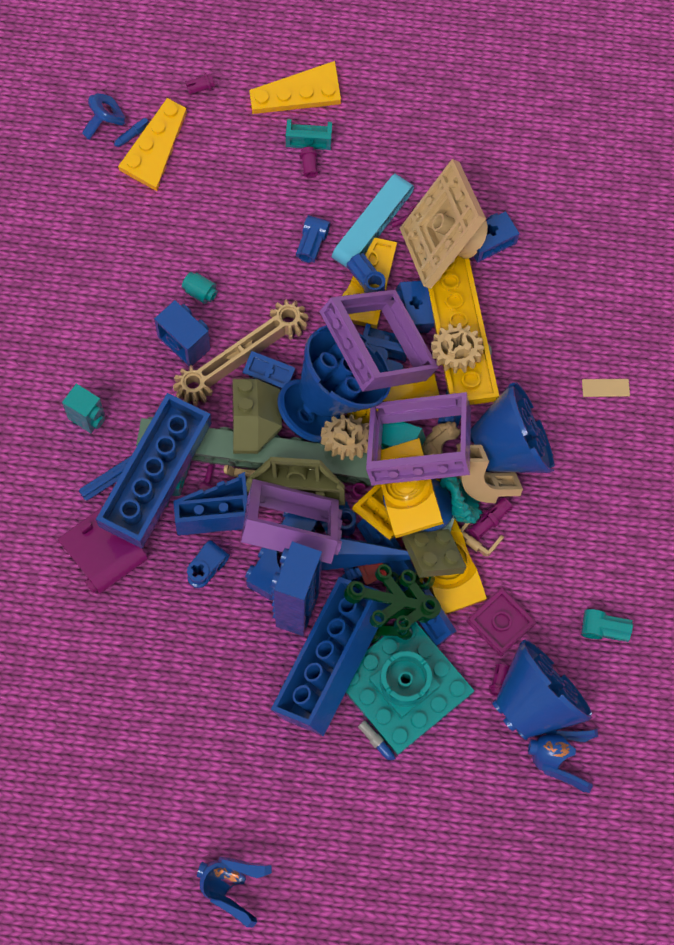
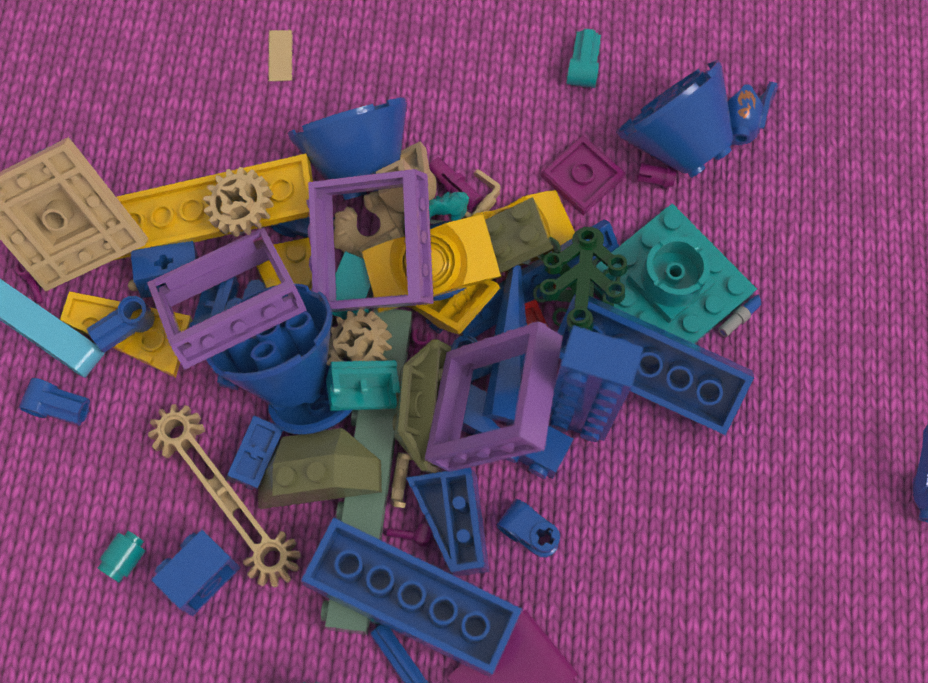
camera: 90 degrees left, 0 degrees up
none -> teal hinge [326,360,400,411]

